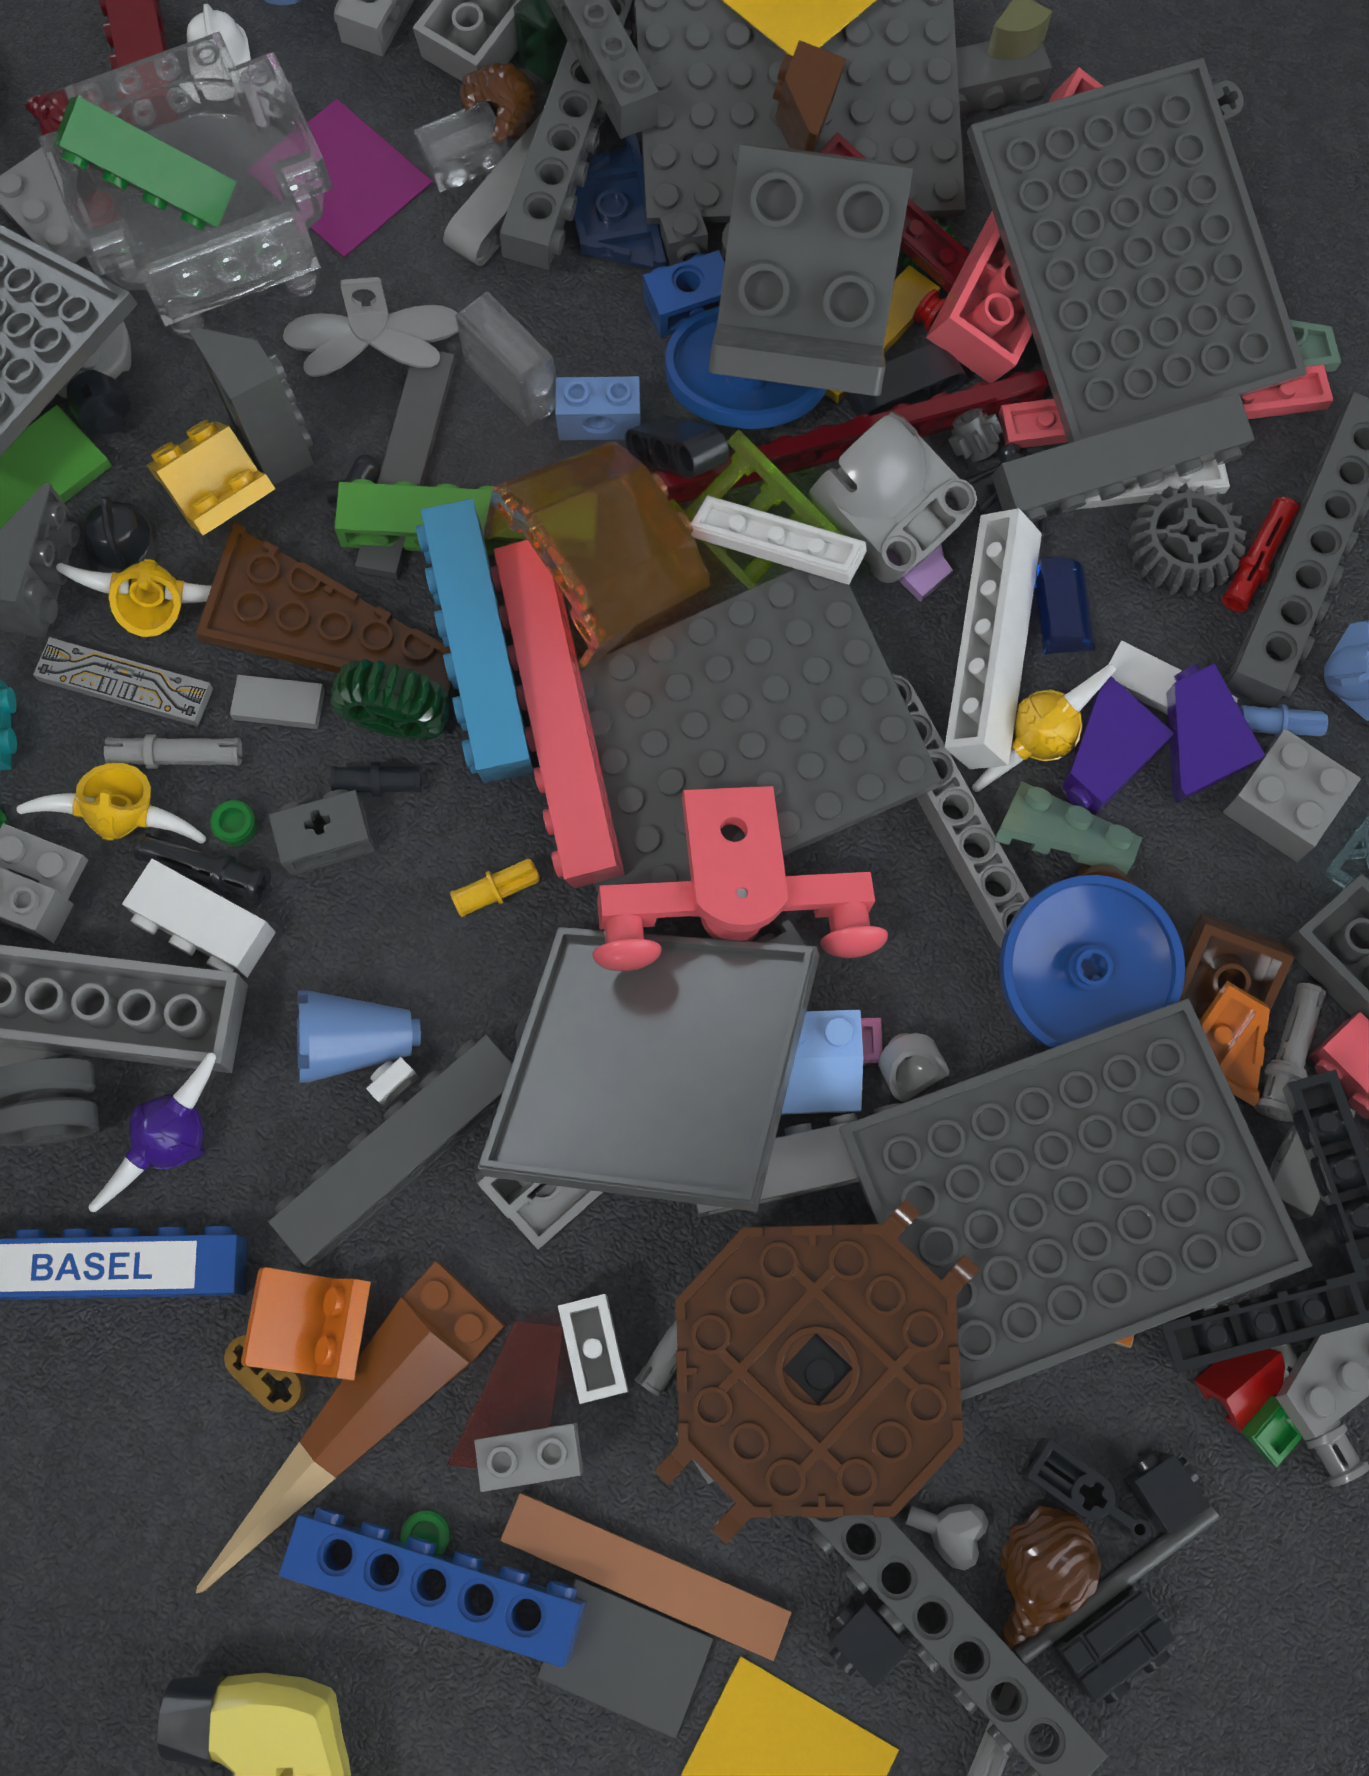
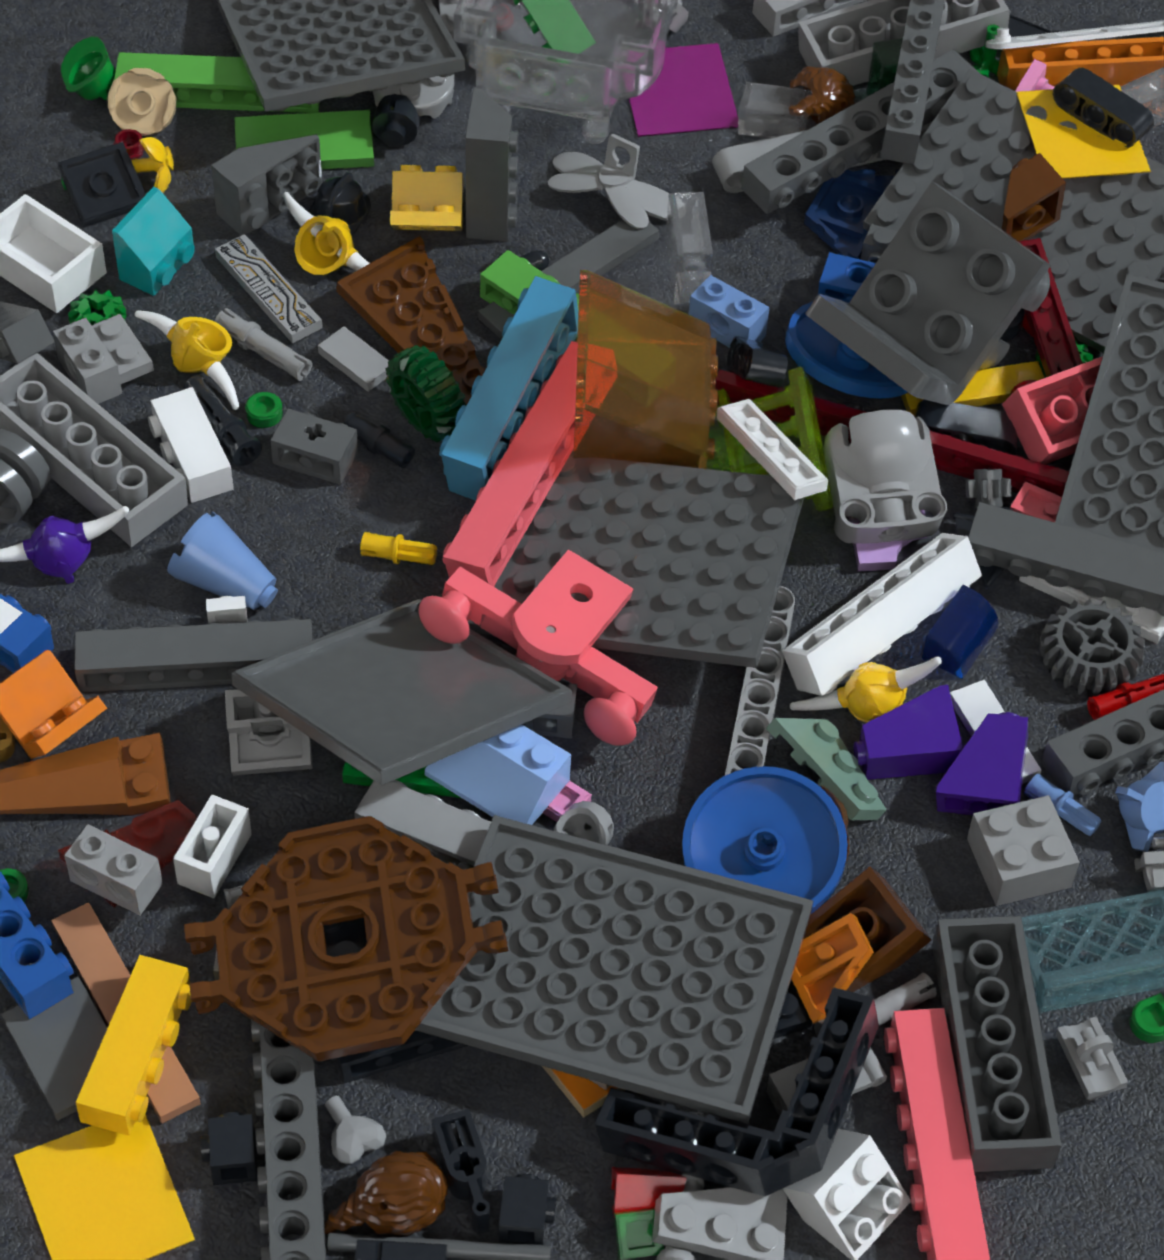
camera: 35 degrees right, 20 degrees down
none -> yellow brick [75,955,192,1136]

